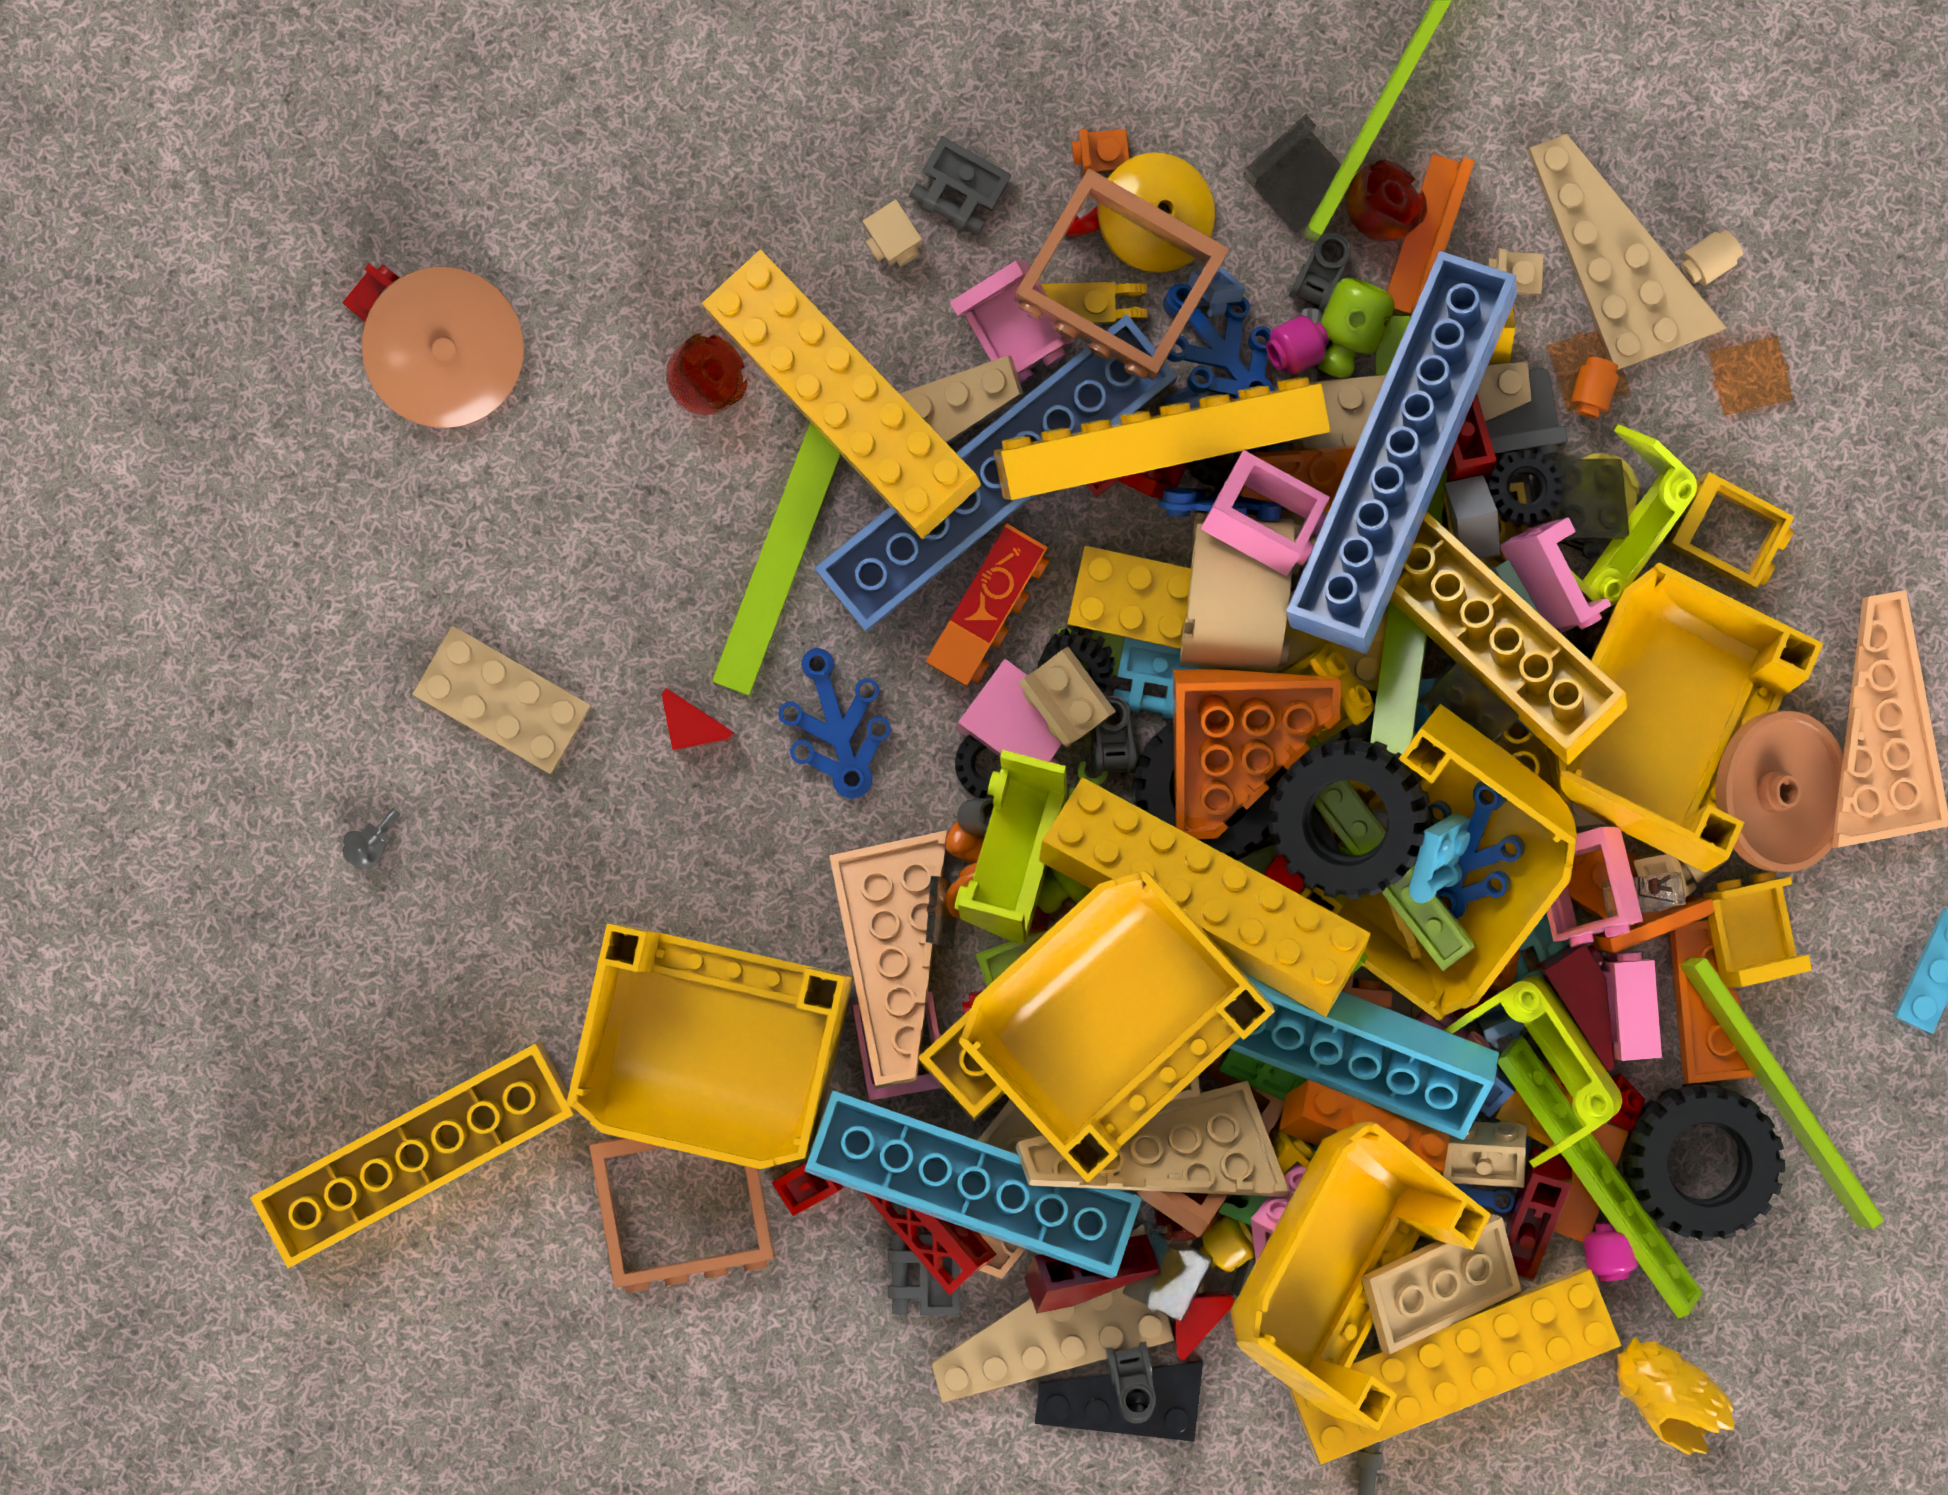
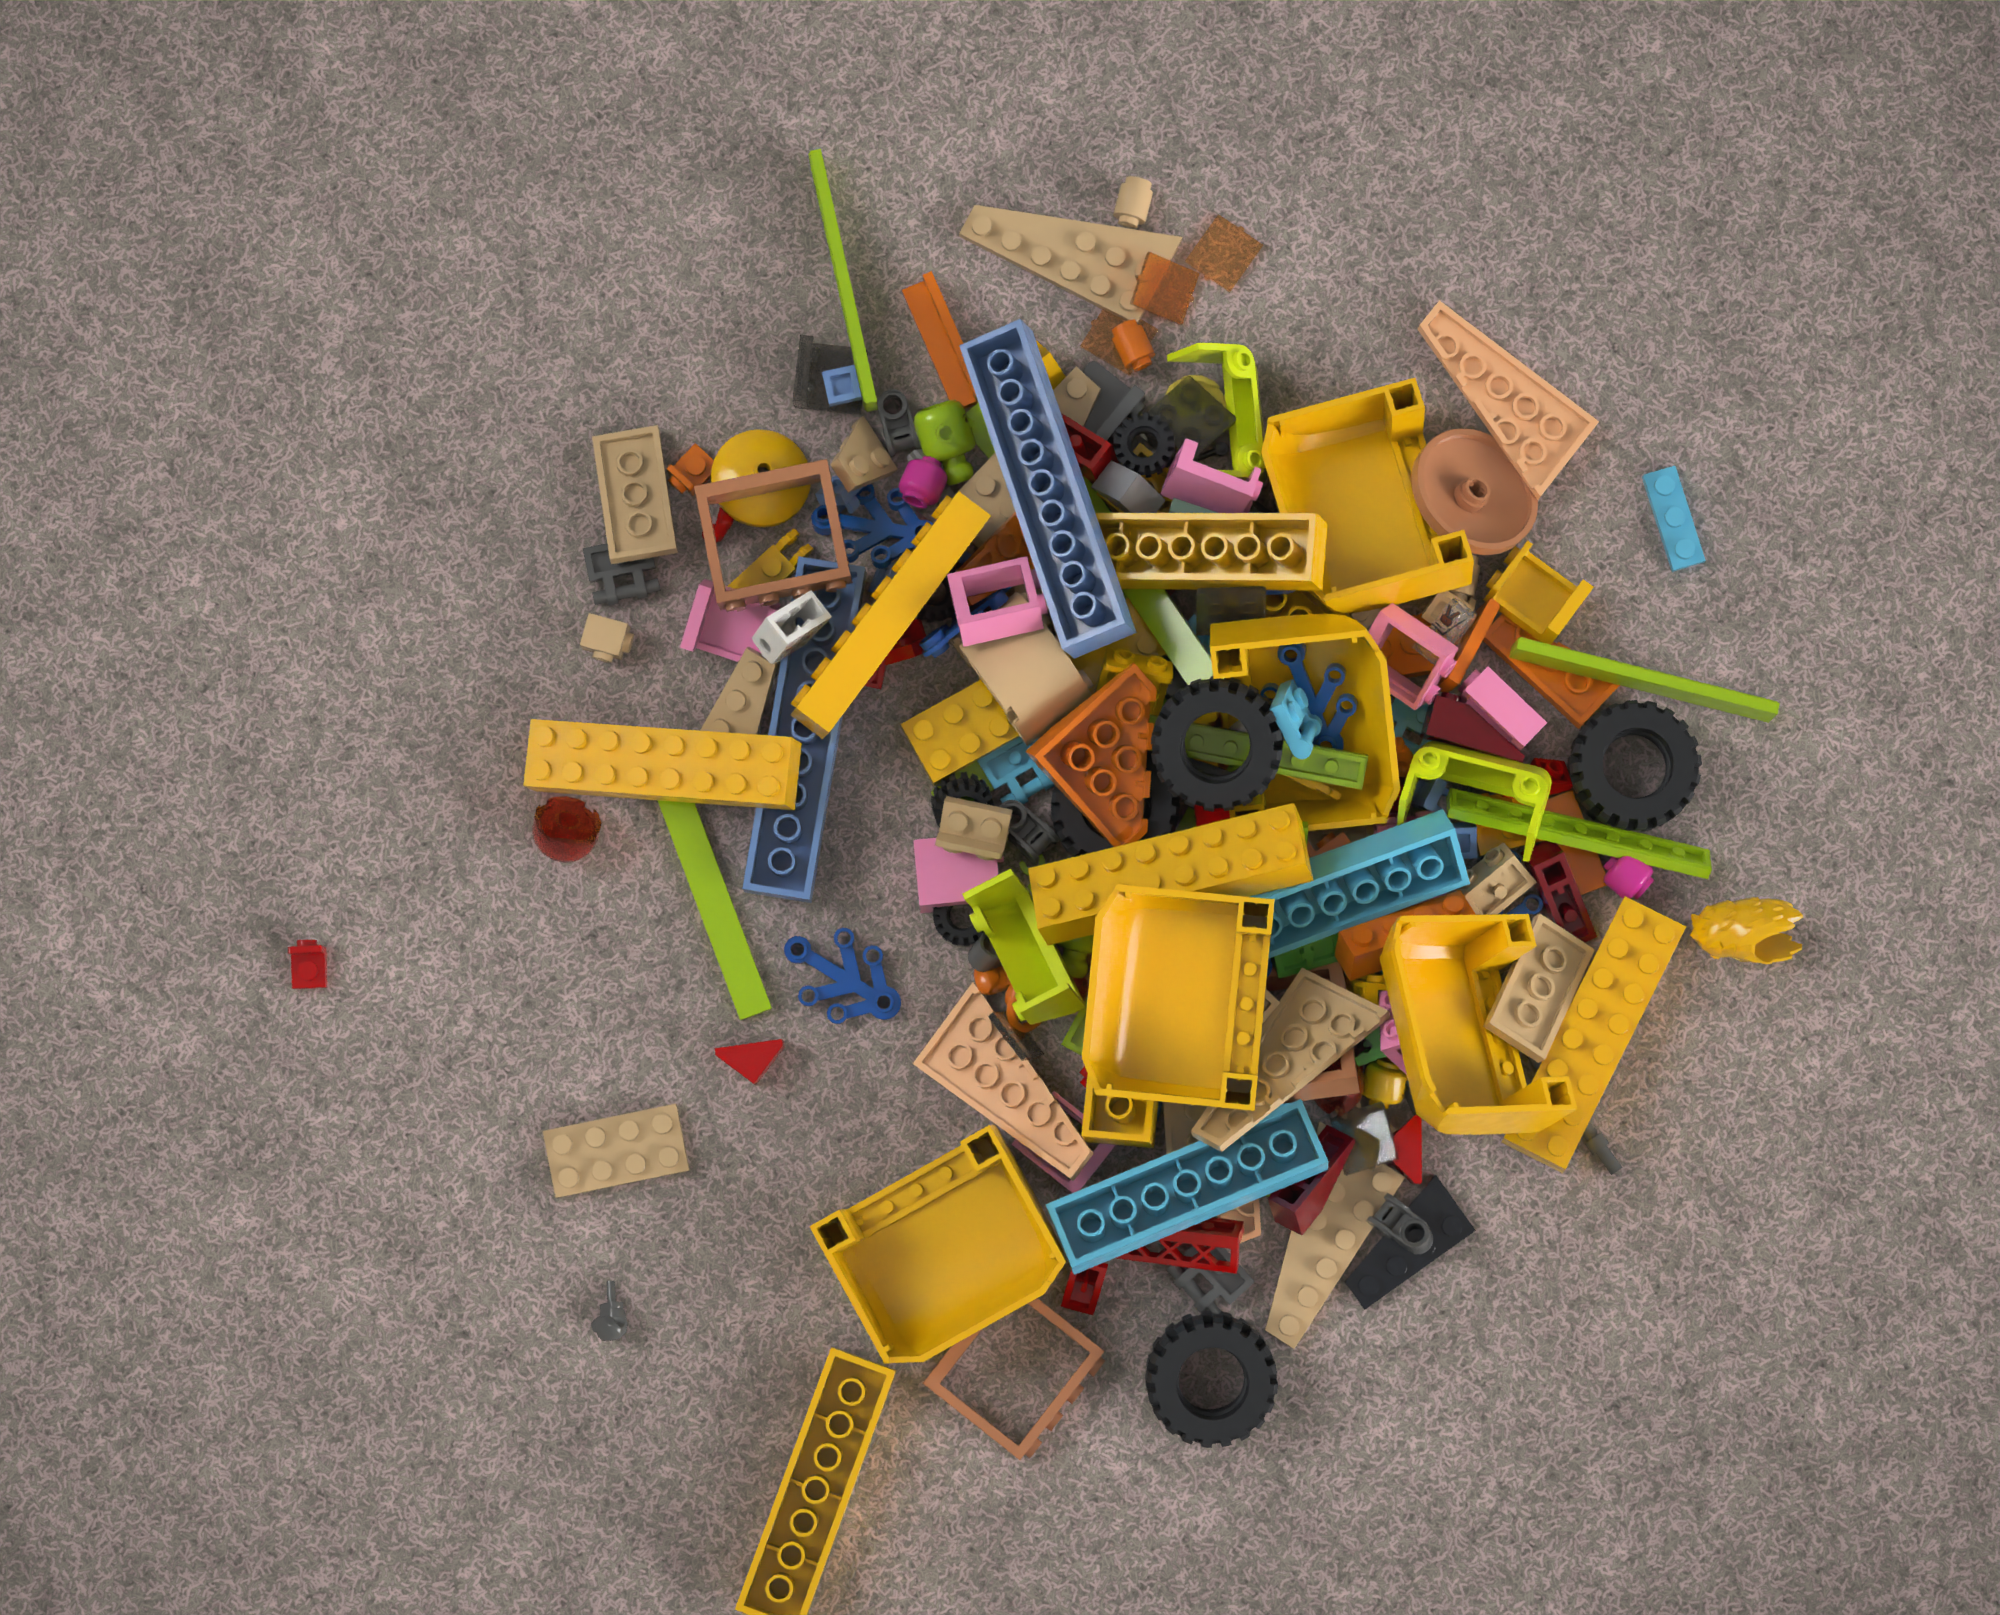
camera: 35 degrees left, 5 degrees down
nougat dish [362,266,524,428] -> none
brick [925,523,1050,687] -> none
clear red cylinder [1345,159,1427,242] -> none
tan bracket [1486,248,1544,296] -> none
yellow window [1665,472,1794,590] -> none
none -> tan plate [592,425,678,564]
none -> white torso [752,590,832,664]
none -> medium blue tile [822,365,862,407]
none -> tan wing [830,416,898,493]
none -> clear orange piece [1130,252,1200,325]
none -> black tyre [1145,1310,1278,1448]

